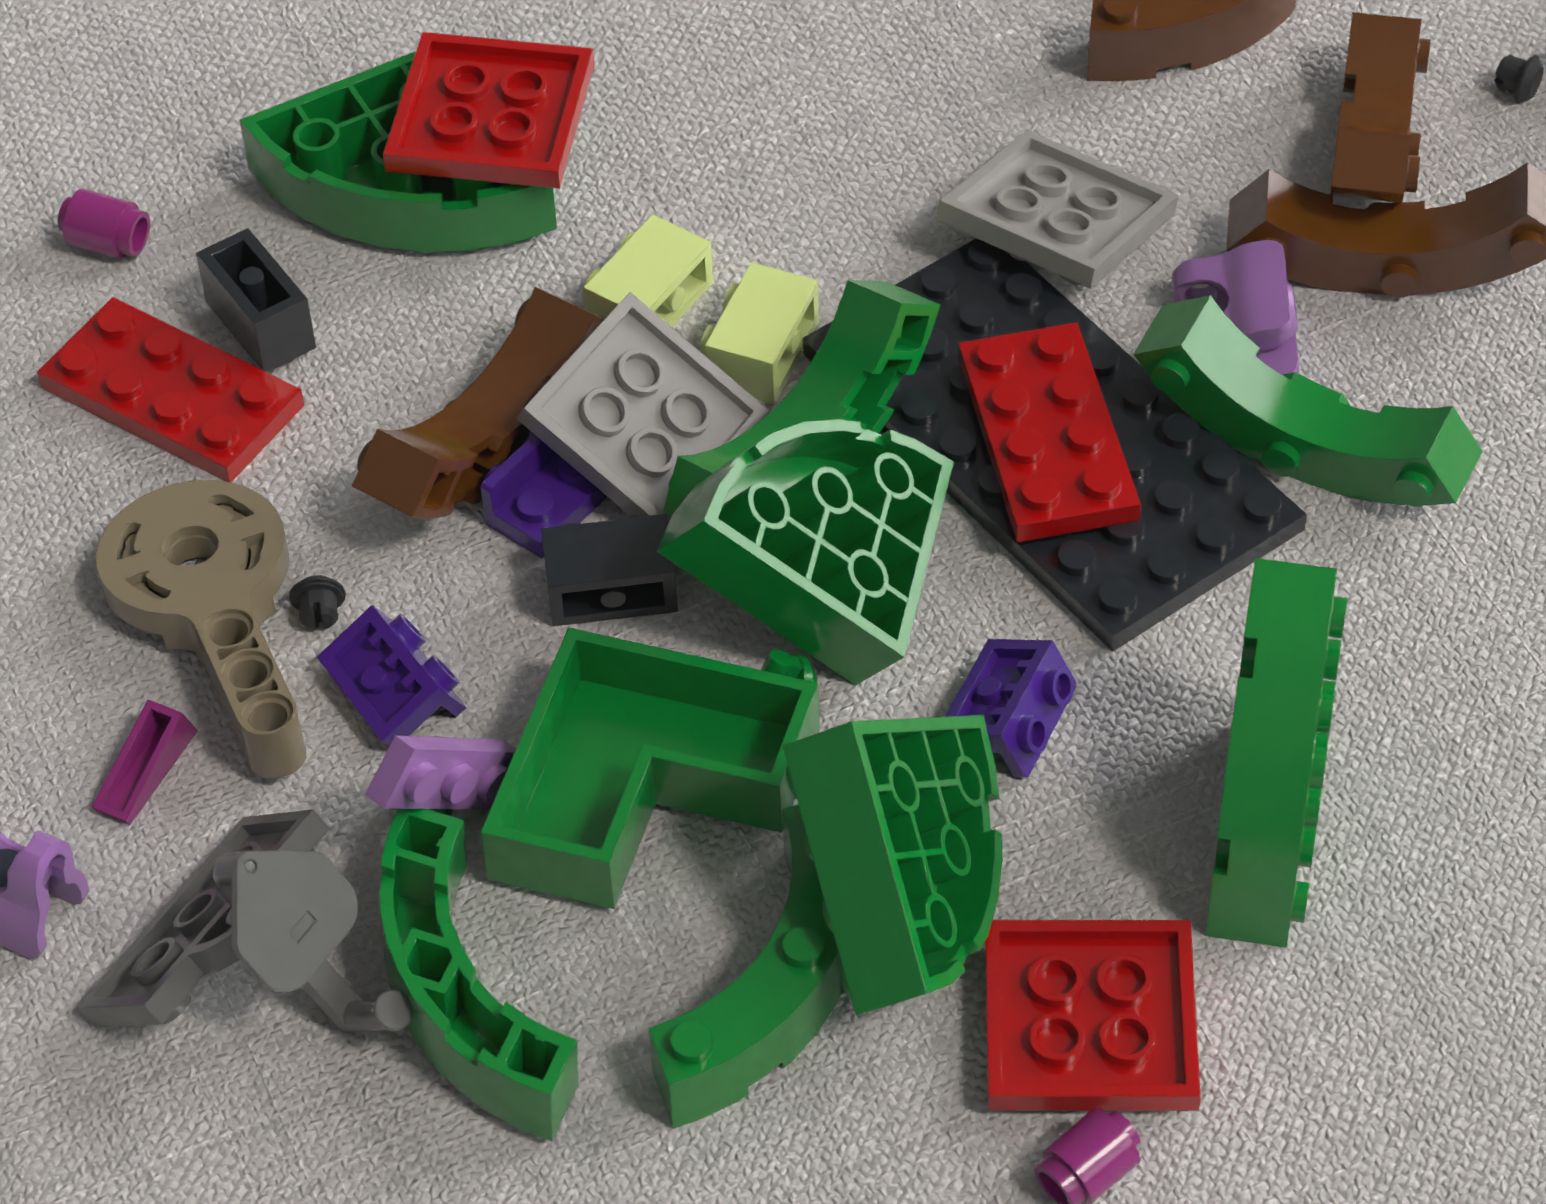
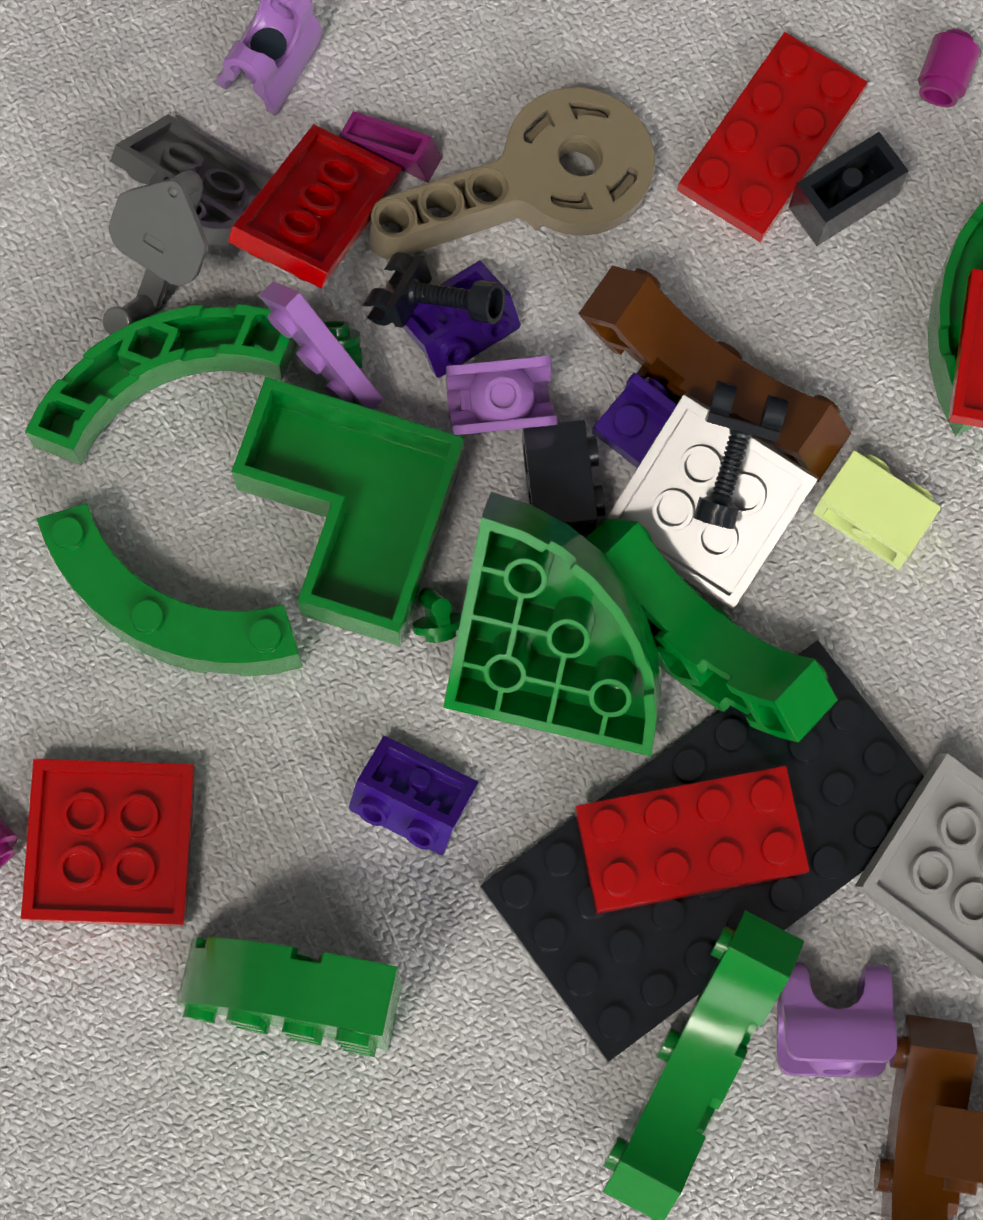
camera: 85 degrees right, 25 degrees up
black piece [289,575,346,630] -> none
yellowish green brick [700,262,819,405] -> none
green brick [782,715,1003,1016] -> none
none -> red plate [228,124,402,289]
none -> black bar [362,252,505,328]
none -> medium lavender piece [446,356,558,435]
none -> black bar [693,380,789,529]

